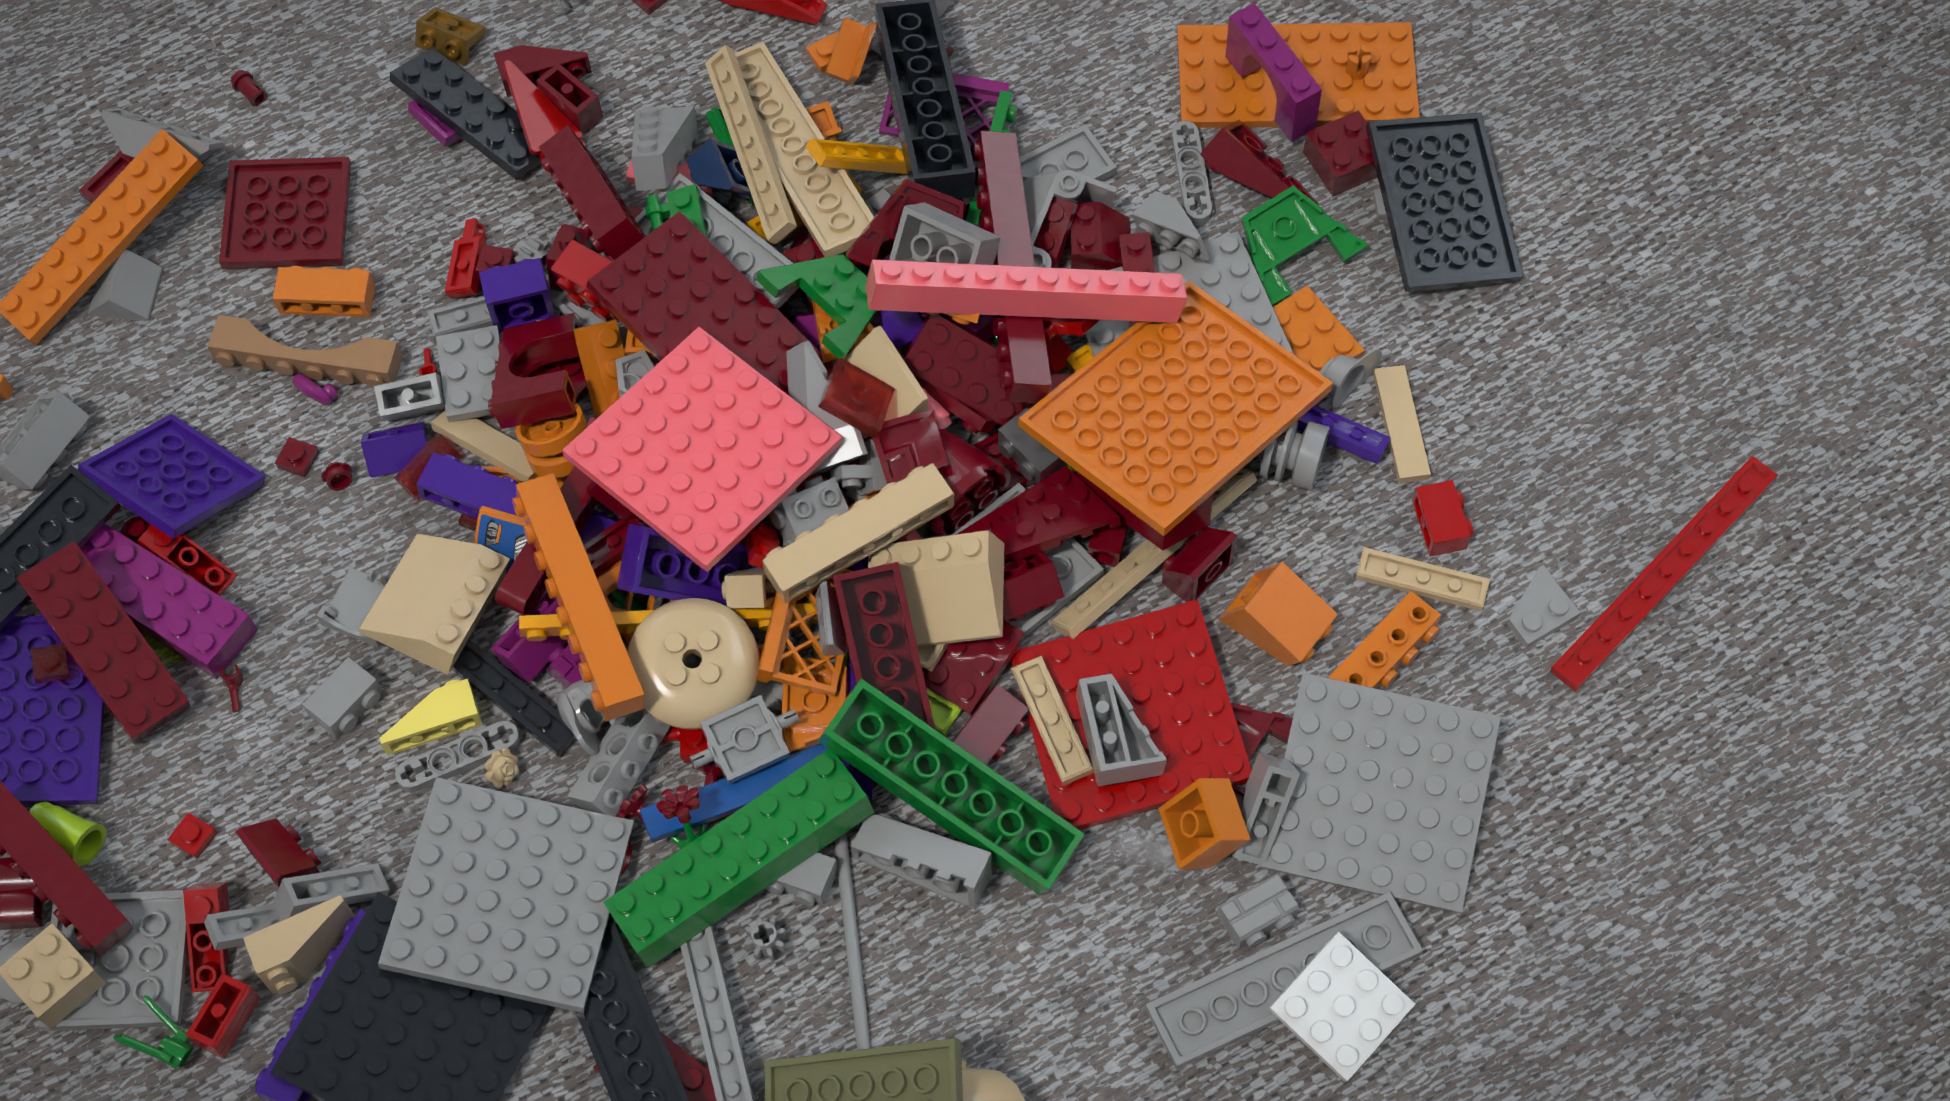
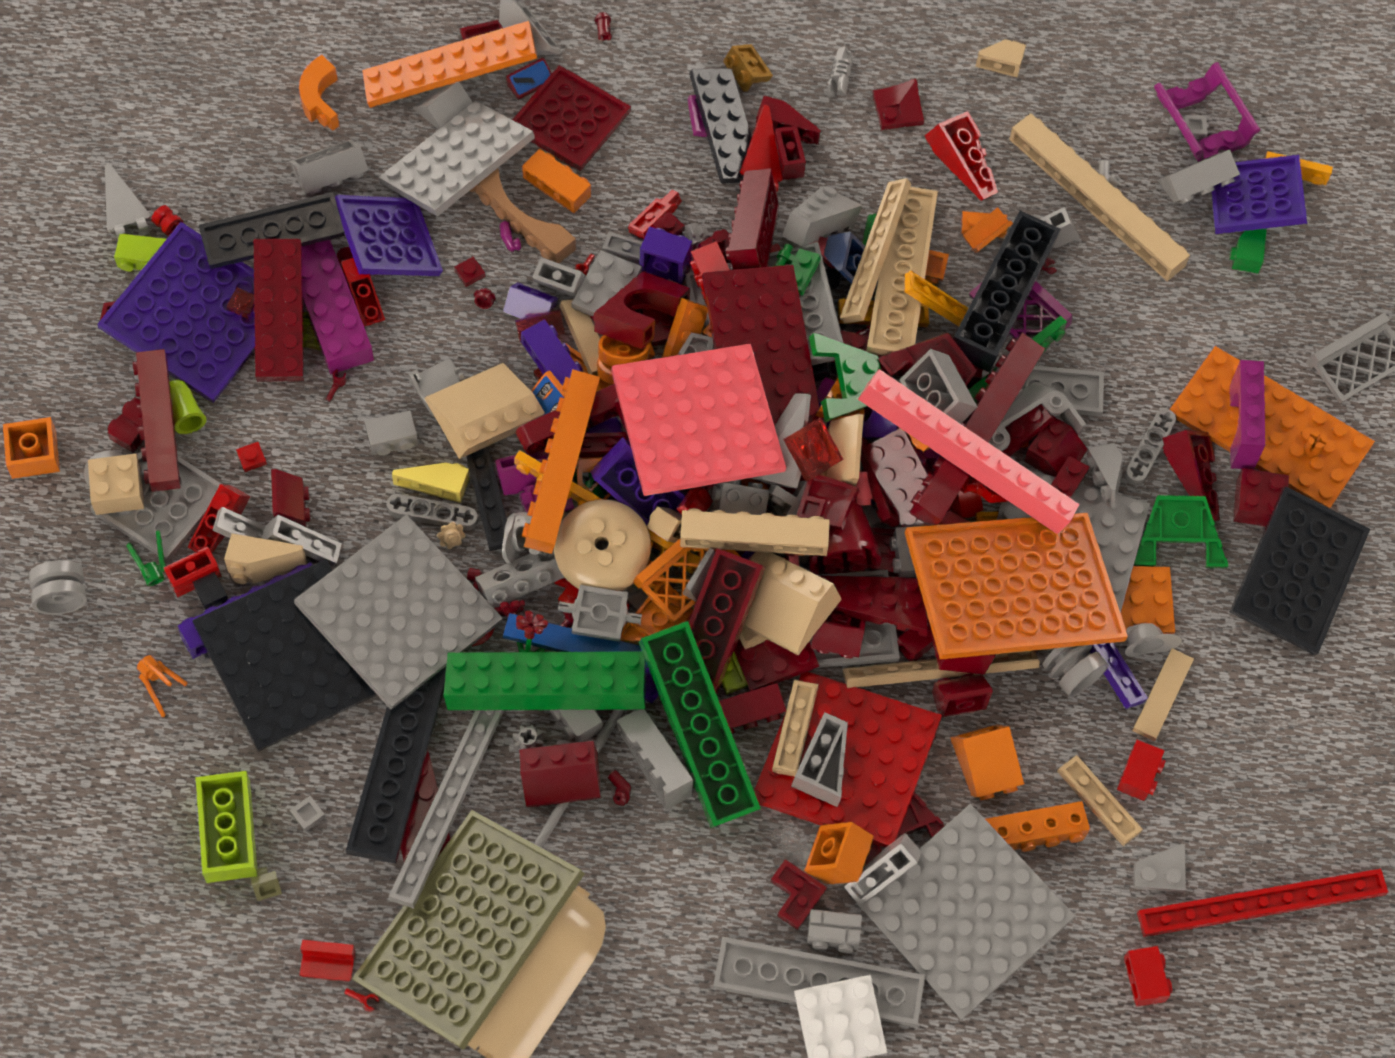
camera: 30 degrees right, 0 degrees up
none -> black brick [192,572,228,610]
none -> light grey plate [379,100,535,217]
none -> dark red hand [467,568,483,592]
none -> slope [506,58,552,100]
none -> dark red slope [519,740,601,807]
none -> dark red arm [608,770,632,806]
none -> dark red plate [770,859,827,930]
none -> red brick [1124,946,1172,1007]

